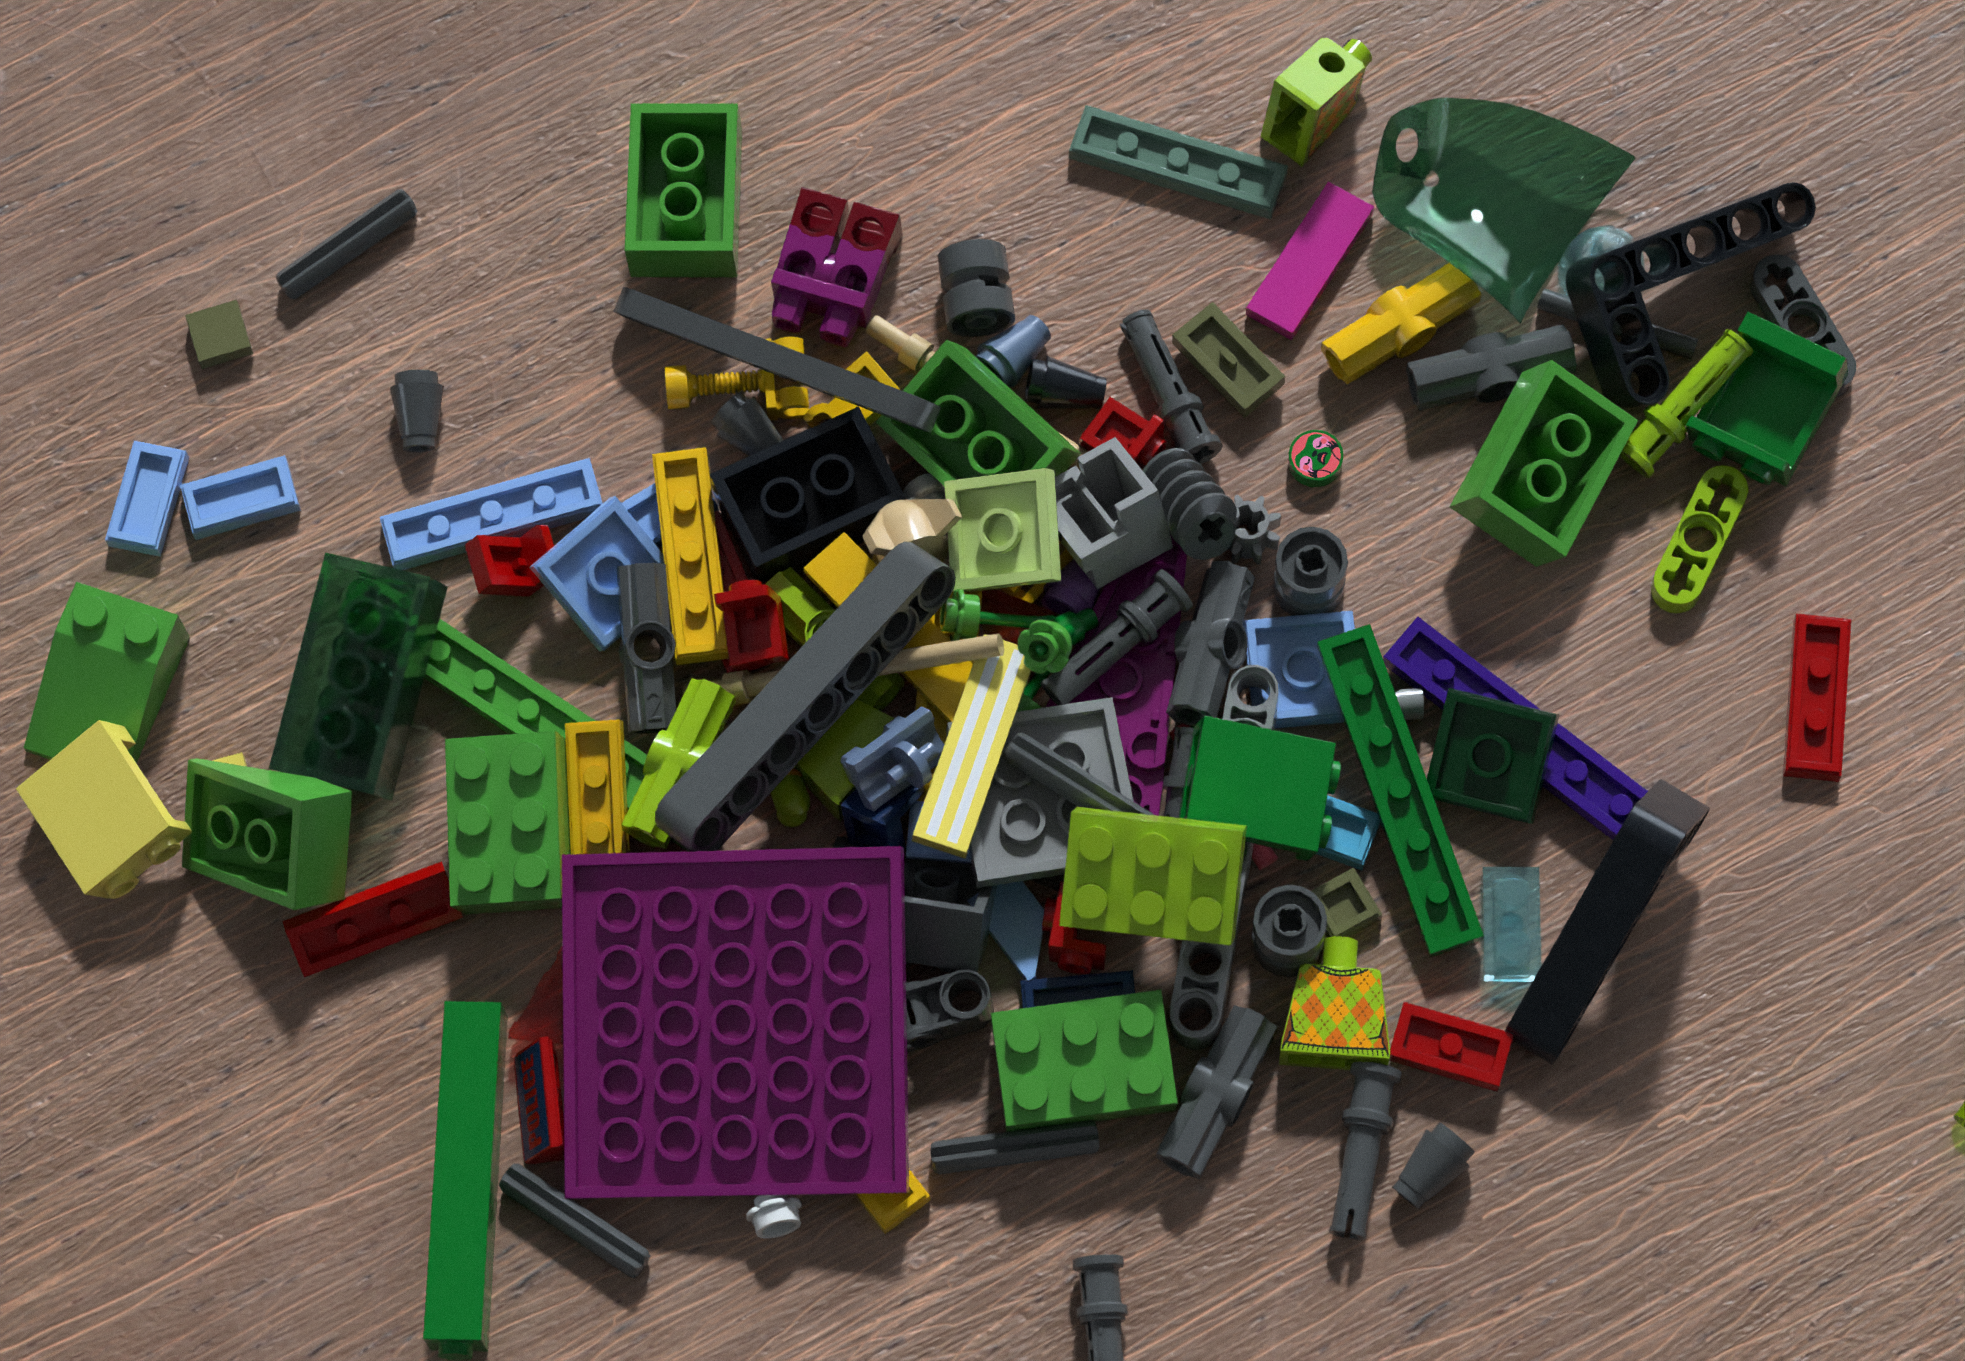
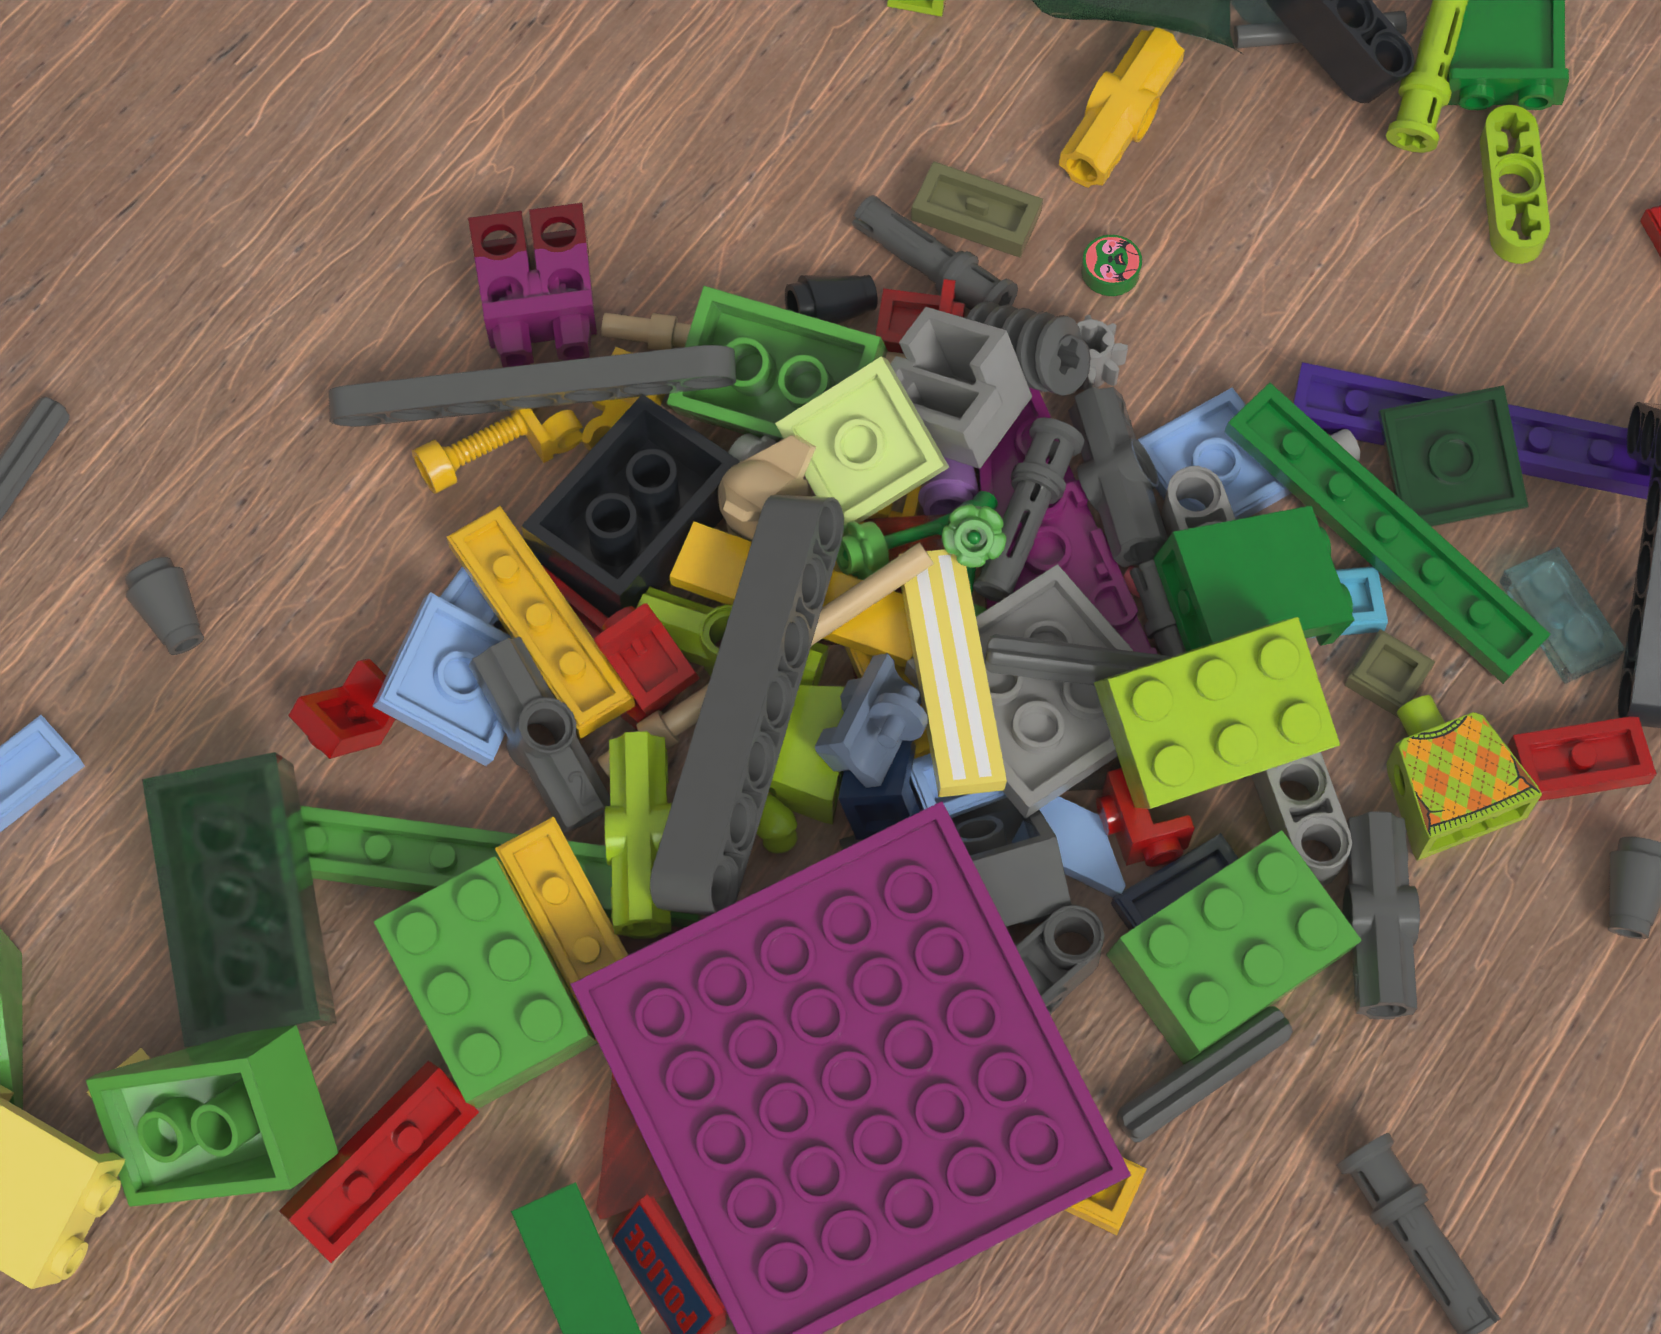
camera: 30 degrees left, 5 degrees down
light blue tile [379,458,603,572] -> none
bright green brick [625,103,742,277] -> none
dark grey cone [711,392,784,456] -> none
white plate [746,1195,802,1238] -> none
dark grey wheel [937,239,1015,337] -> none
sand blue cone [975,315,1051,387] -> none
sand green tile [1069,105,1288,220] -> none
dark pink tile [1246,181,1374,340] -> none
dark grey wheel [1251,885,1327,977] -> none
dark grey wheel [1273,527,1348,616] -> none
dark grey pin [1329,1061,1402,1240] -> none
dark grey piece [1406,324,1577,411] -> none
bright green brick [1450,360,1638,567] -> none

